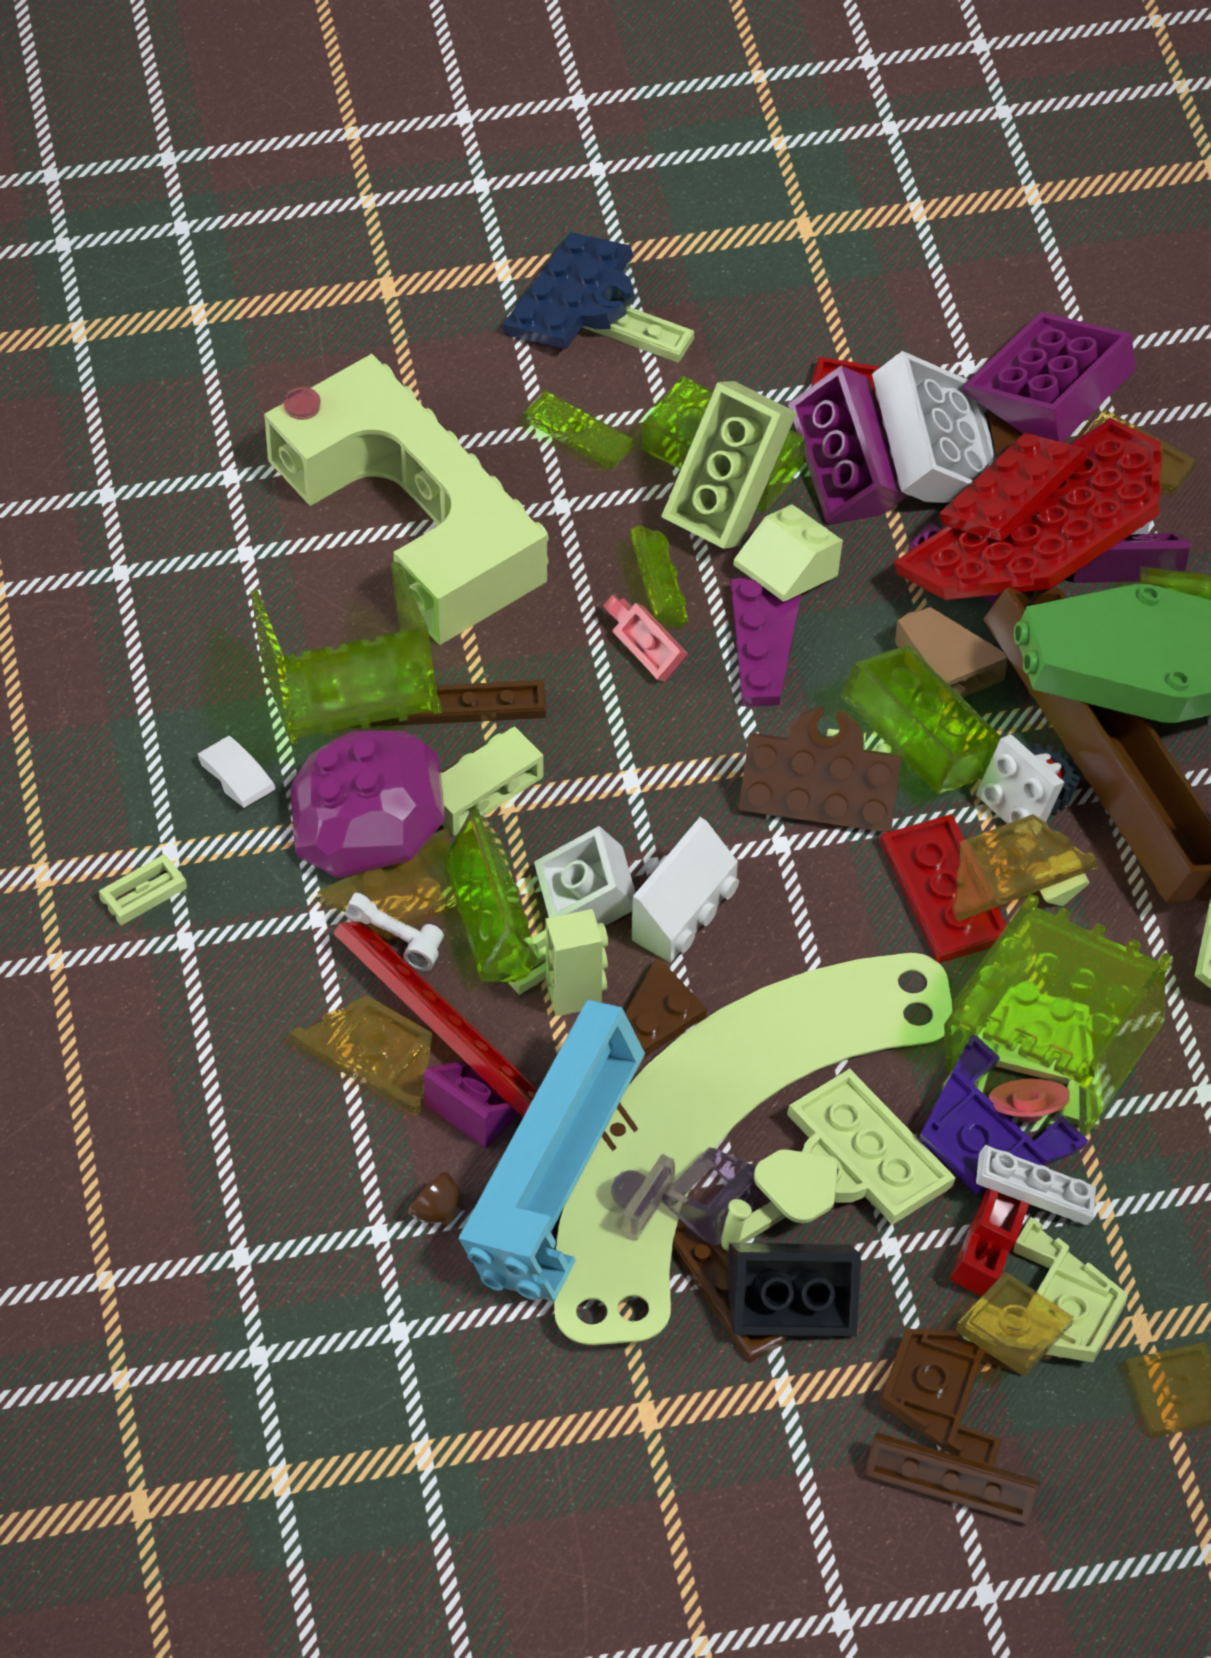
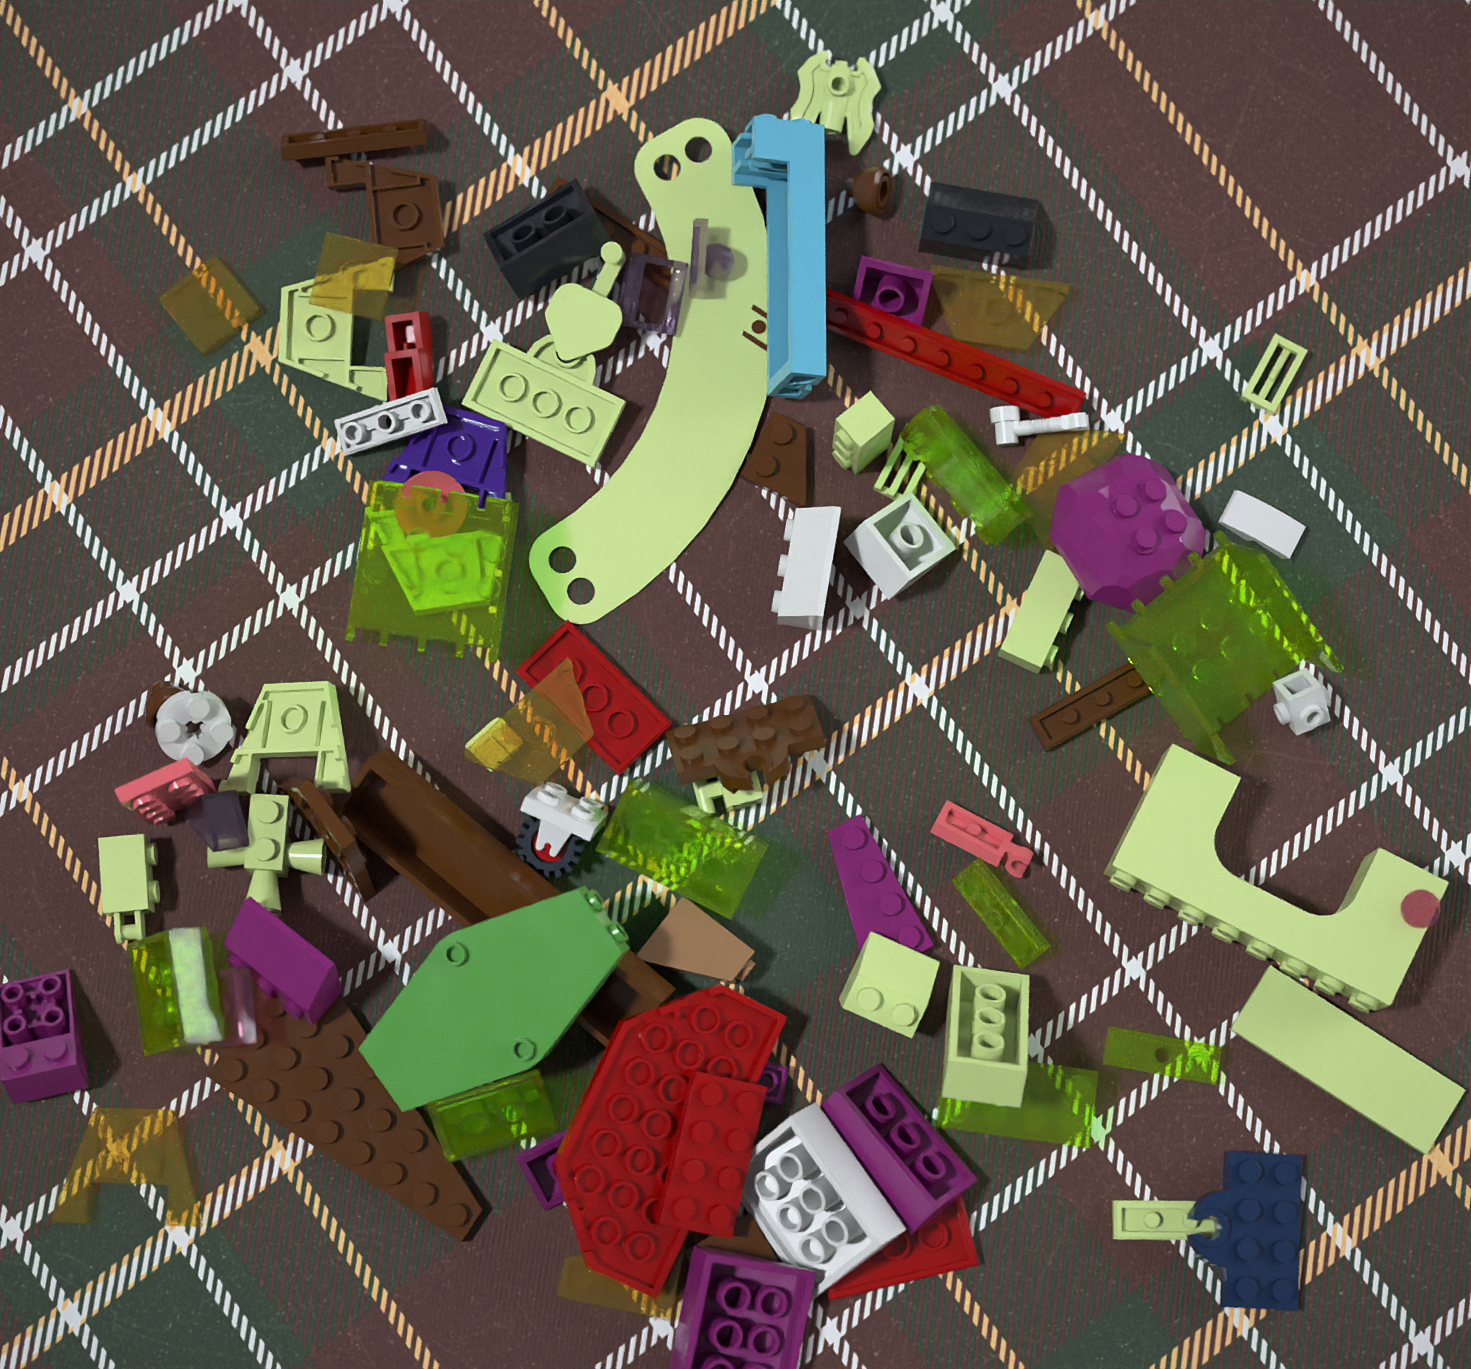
camera: 155 degrees right, 25 degrees up
none -> yellowish green piece [790,51,881,156]
none -> black slope [918,181,1038,271]
none -> yellowish green tile [1229,965,1465,1155]
none -> white brick [1272,668,1331,736]

